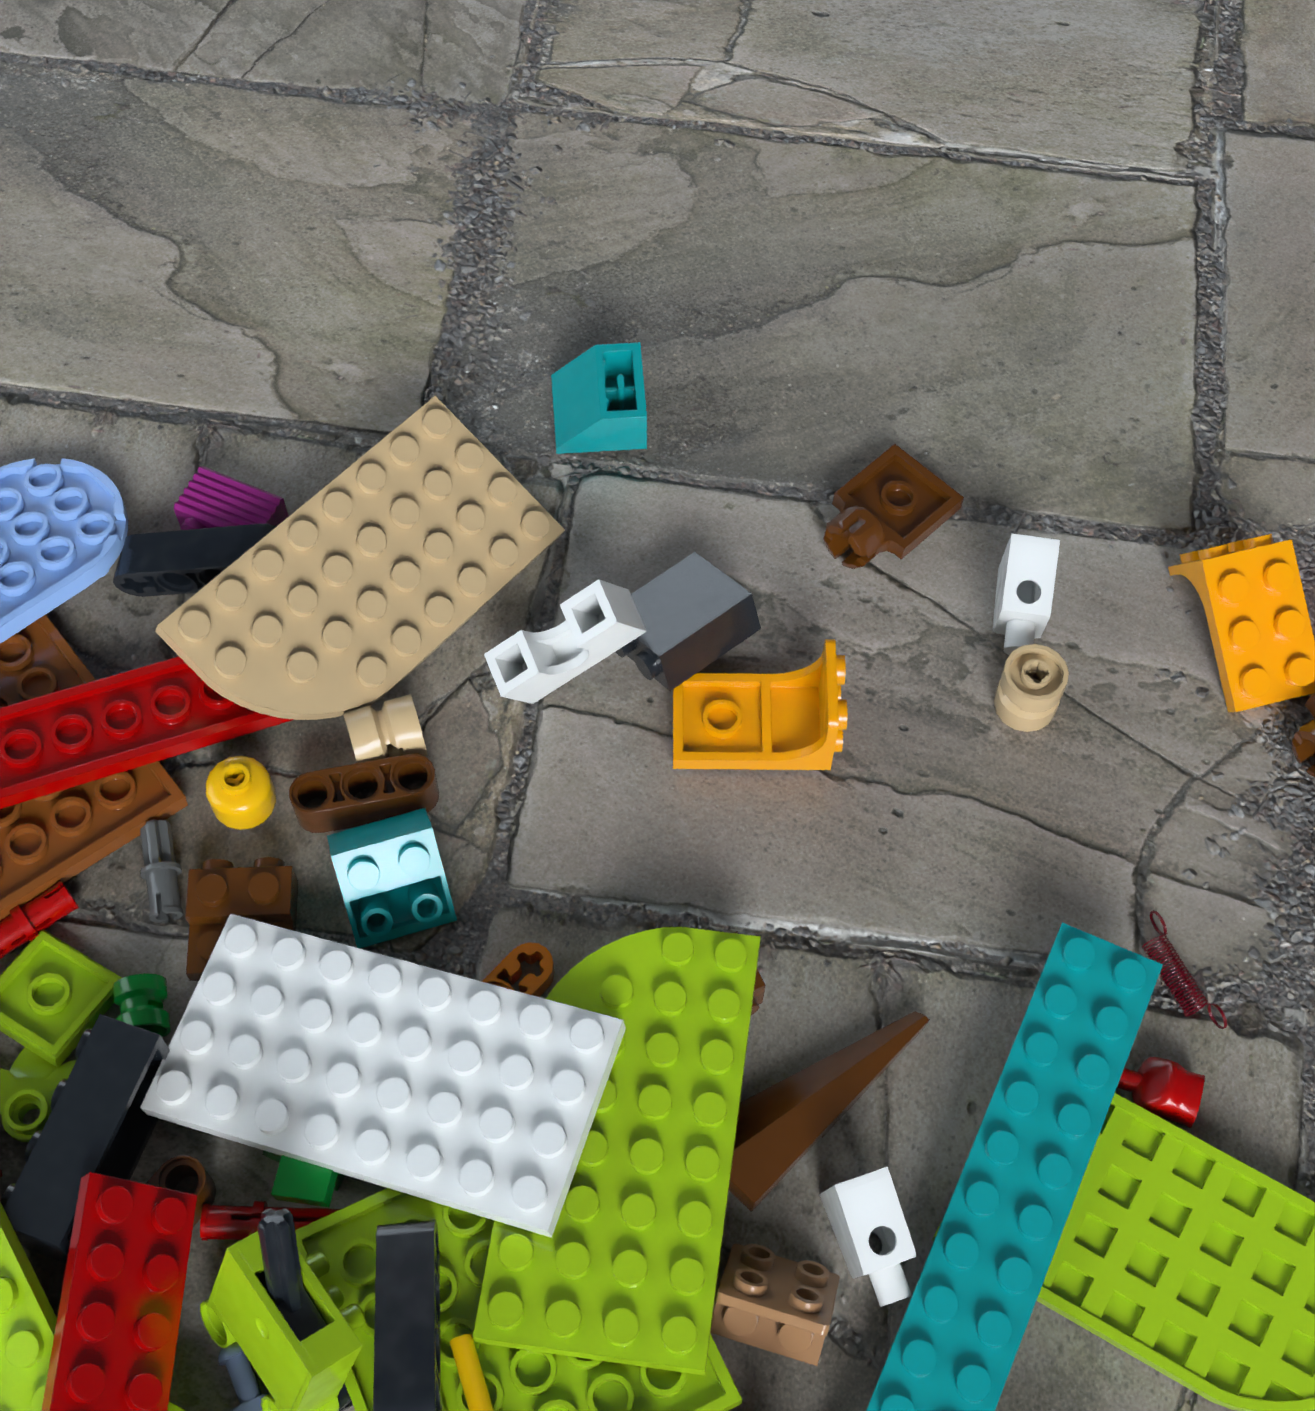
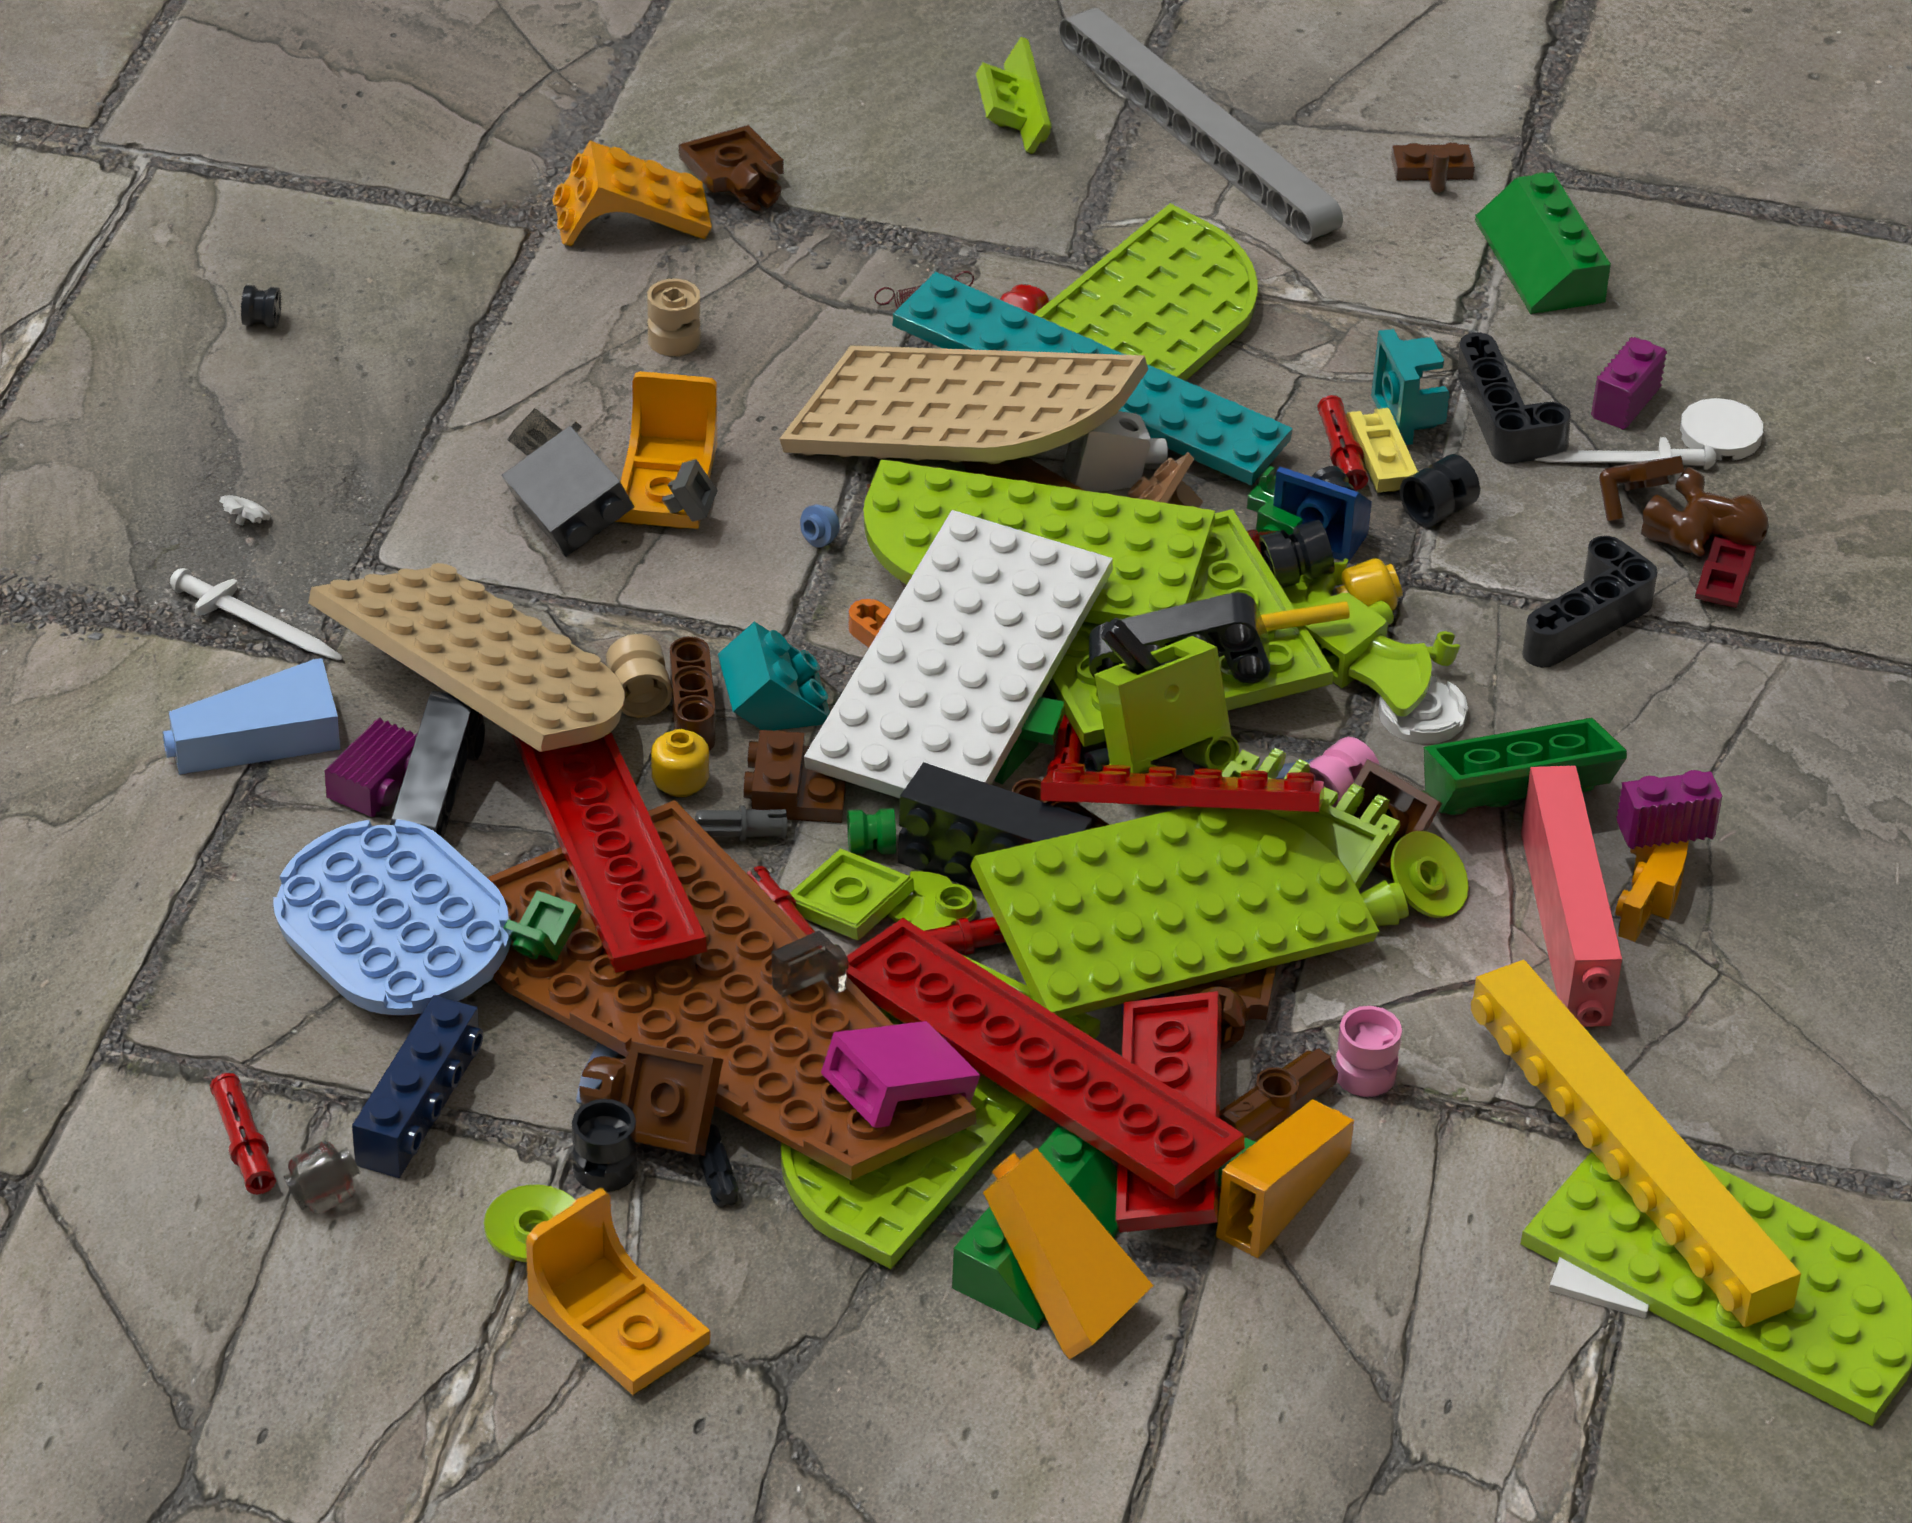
camera: 85 degrees left, 20 degrees down
white arch [484,579,647,704] -> none
teal slope [551,342,647,454] -> none
reddish brown plate [823,444,964,569] -> none
white torso [993,533,1060,655] -> none
none -> light blue slope [163,658,340,775]
none -> white sword [170,568,342,660]
none -> white plant [219,495,271,525]
none -> black wheel [241,285,281,328]
none -> clear smoke bracket [507,408,582,456]
none -> dark grey tile [662,459,718,522]
none -> tan plate [780,346,1148,464]
none -> medium blue plate [800,504,840,547]

